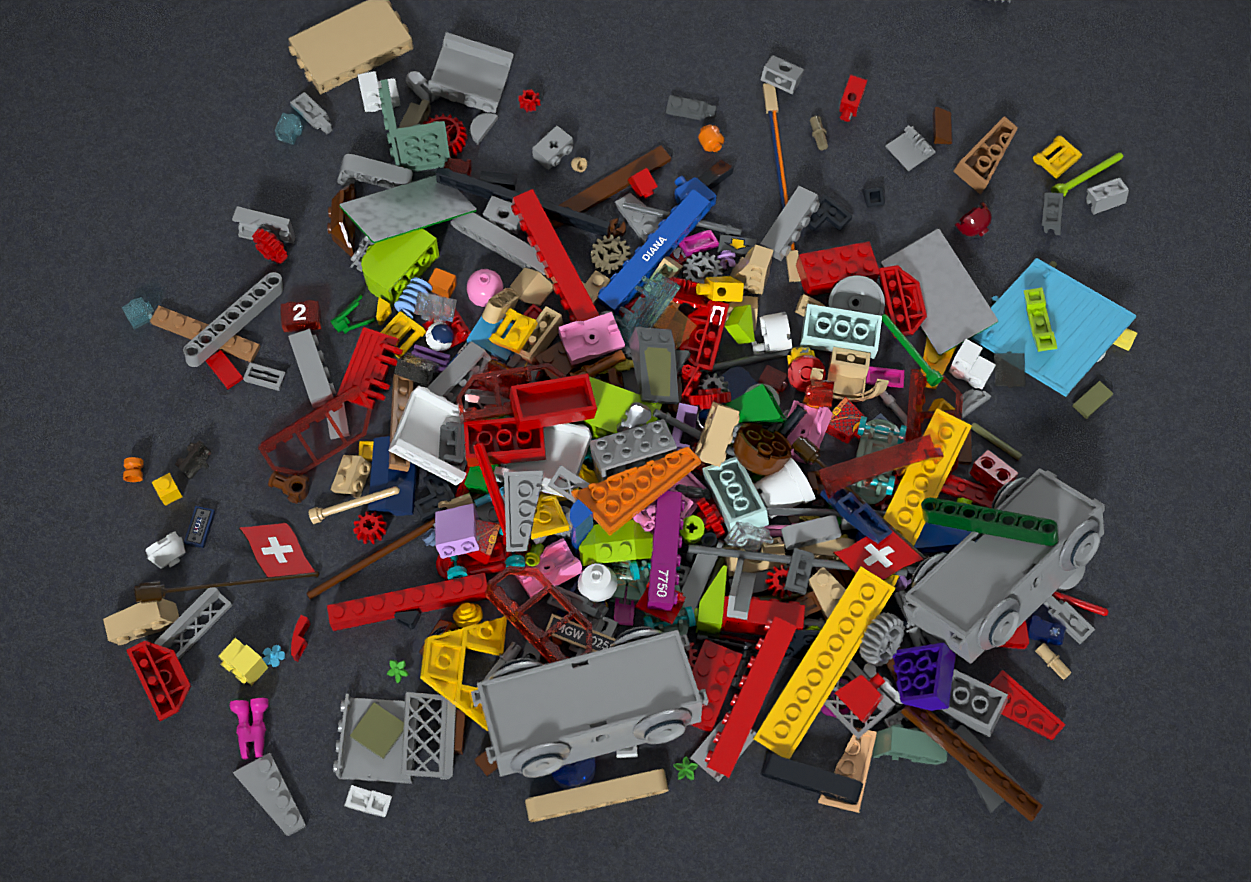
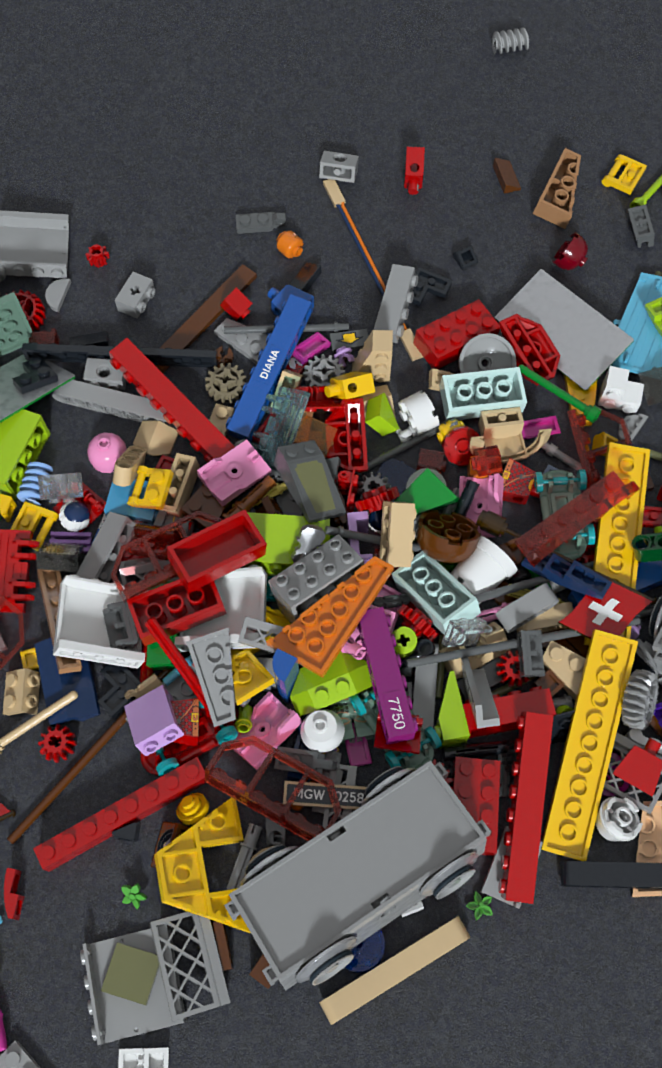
camera: 15 degrees left, 0 degrees up
sand blue plate [422,528,435,546] -> none
orange panel [428,268,457,299] -> none
tan hinge [571,157,587,172] -> none
dark tan axle [810,116,828,150] -> none
light grey hinge [885,125,936,171] -> none
none -> black plate [12,357,58,394]
none -> white cone [595,797,643,841]

